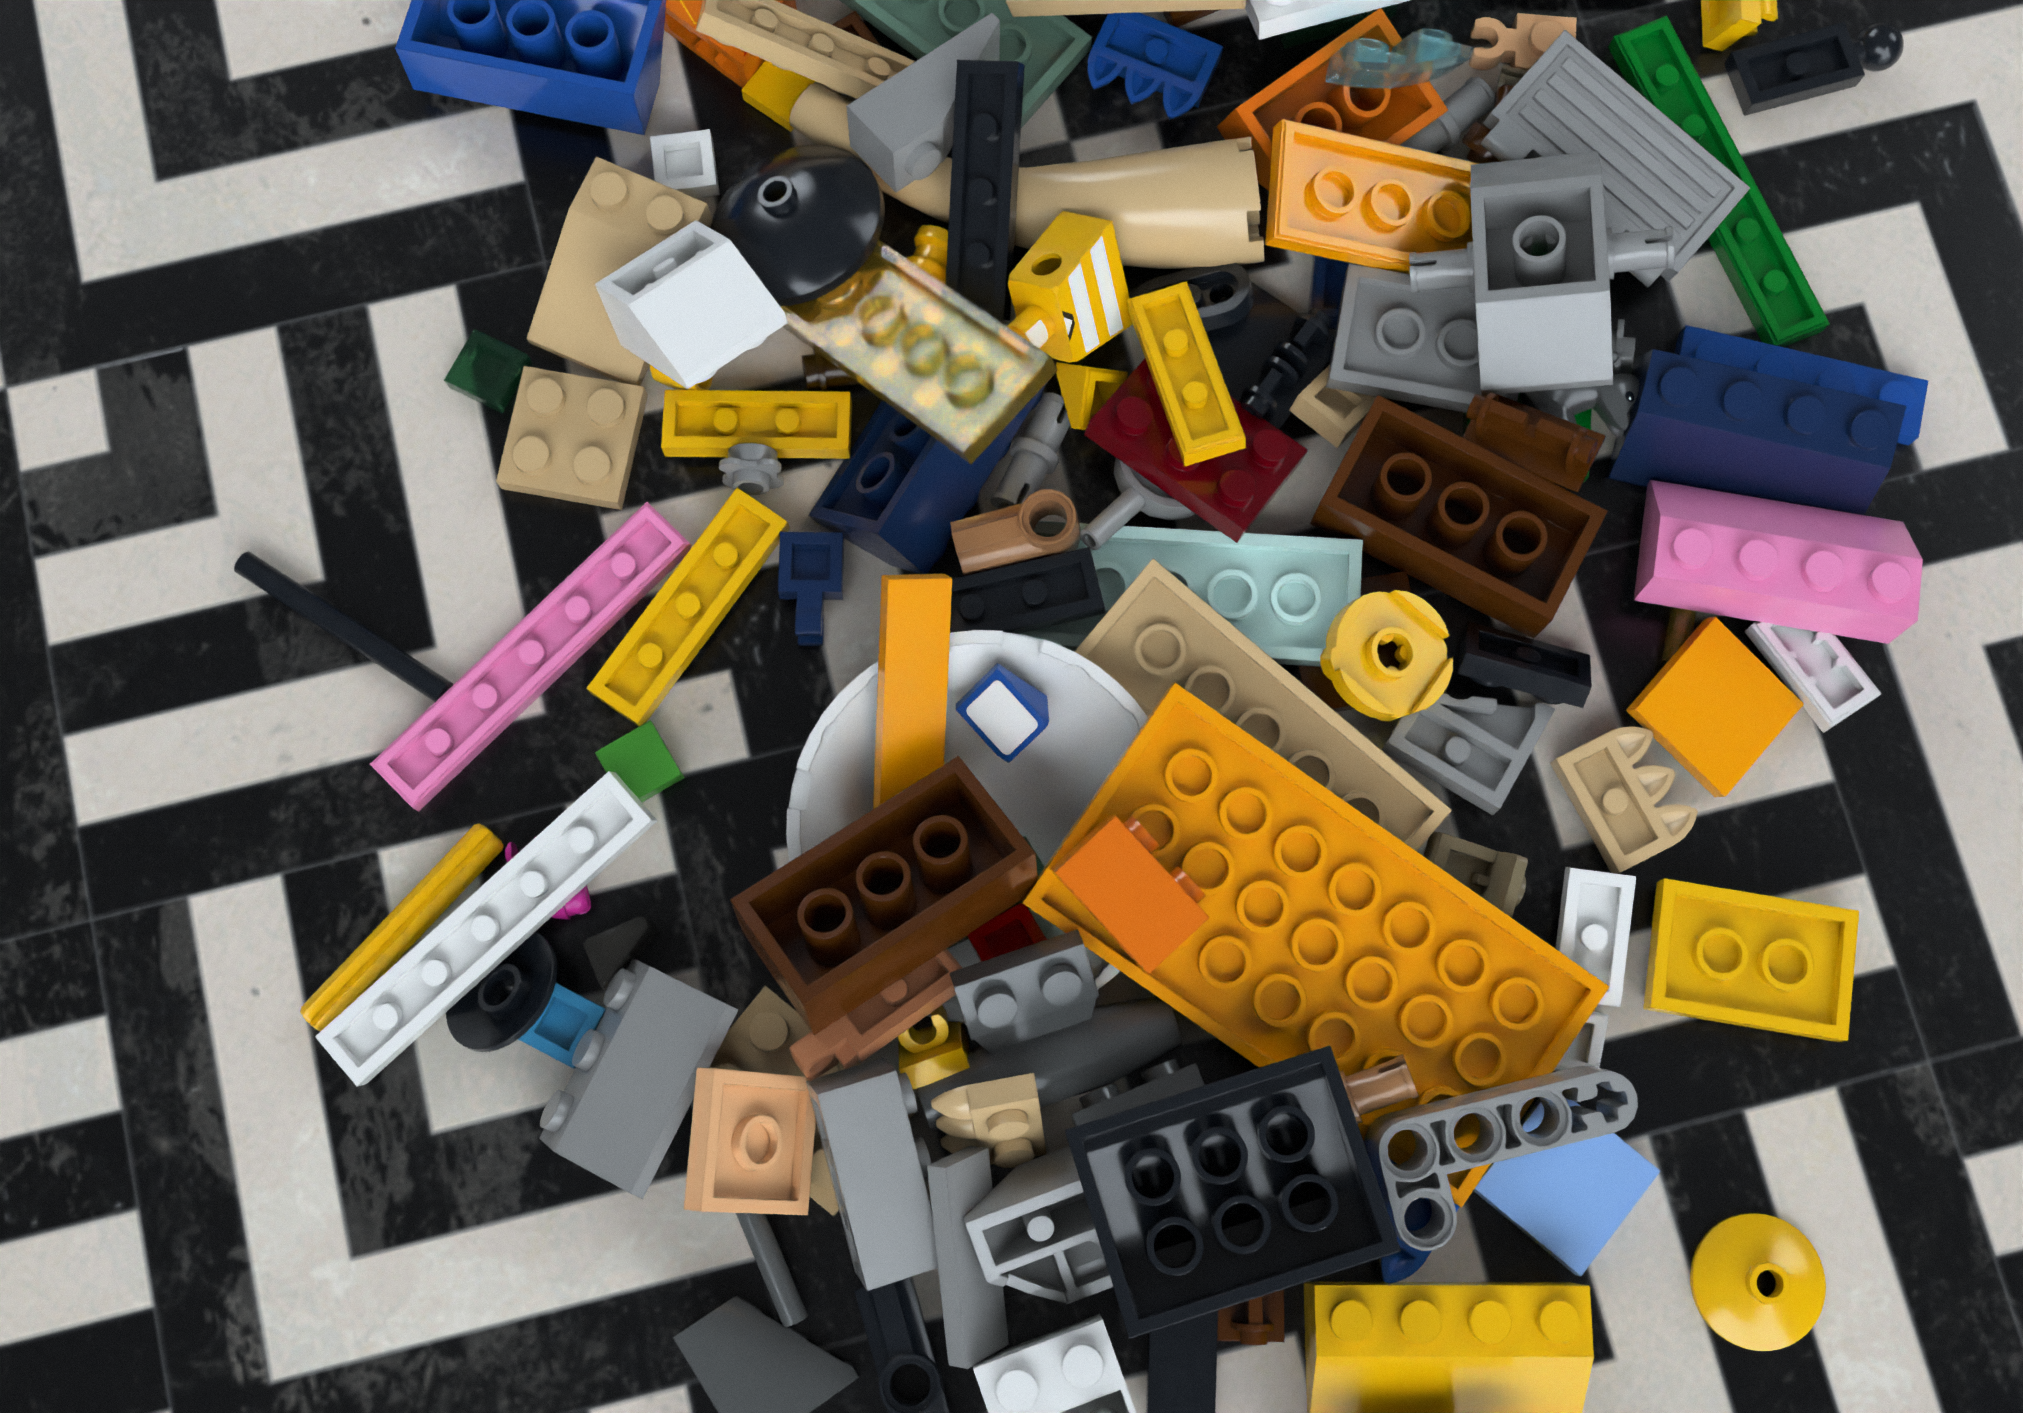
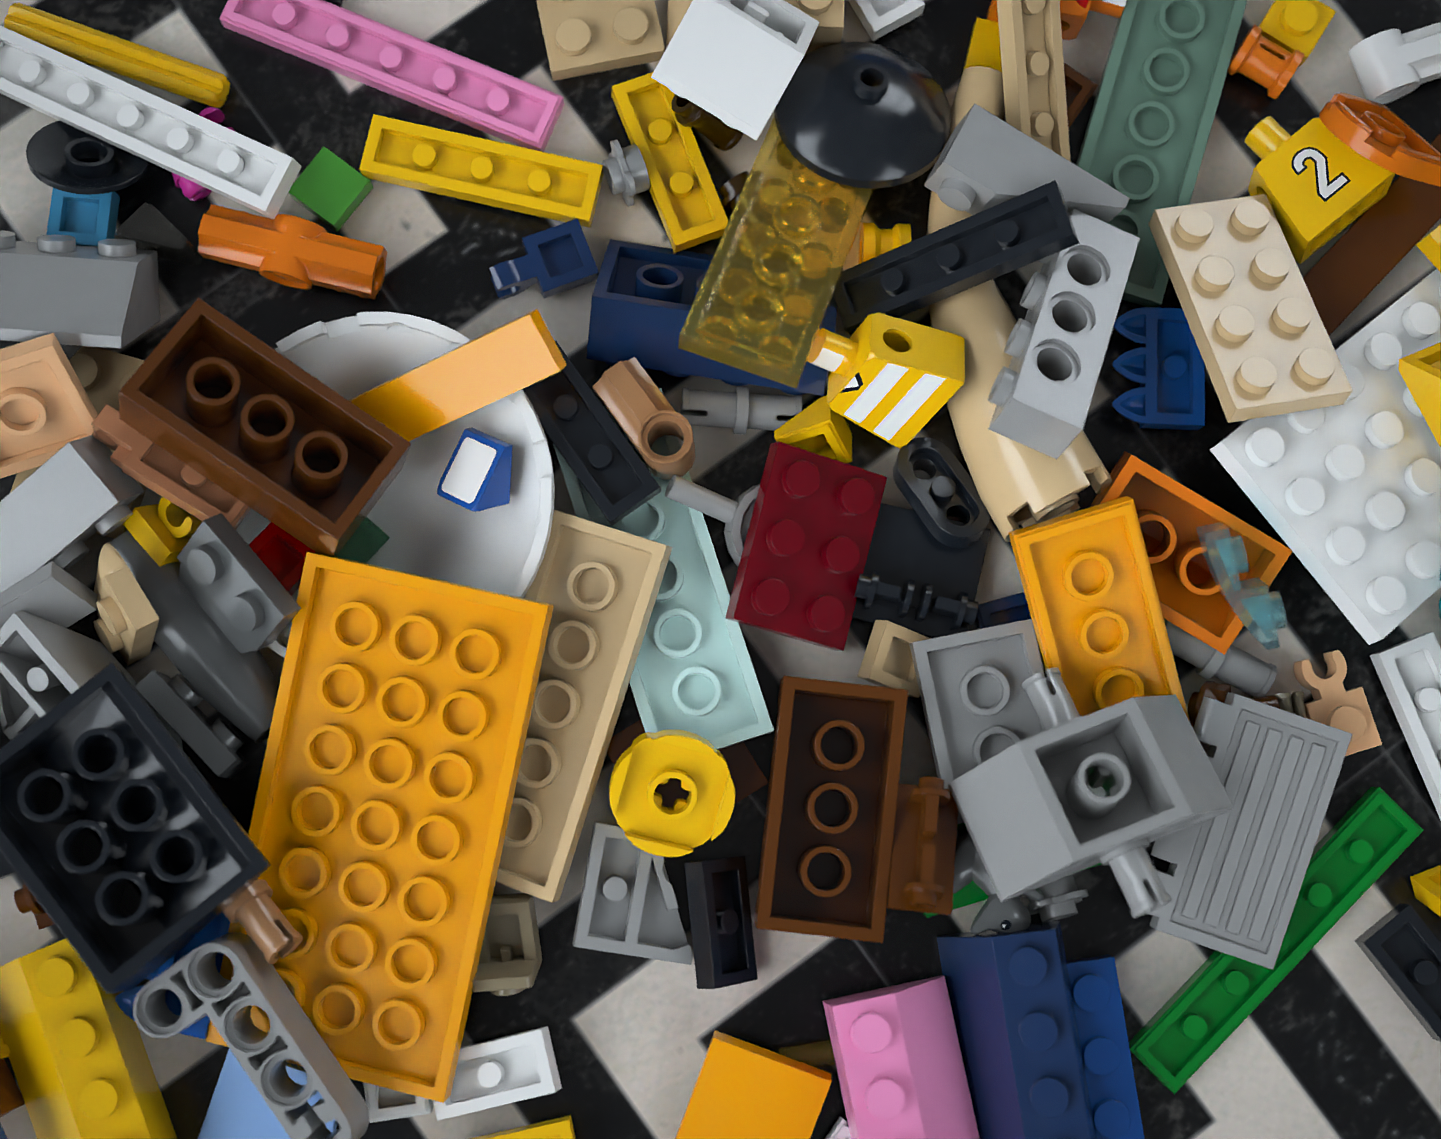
camera: 60 degrees right, 5 degrees up
orange brick [1050,815,1210,974] -> none
yellow tile [1127,281,1246,467] -> none
tan plate [1550,727,1698,874] -> none
none -> orange piece [198,204,387,300]
none -> dark brown pin [672,94,744,151]
none -> light grey brick [988,209,1140,459]

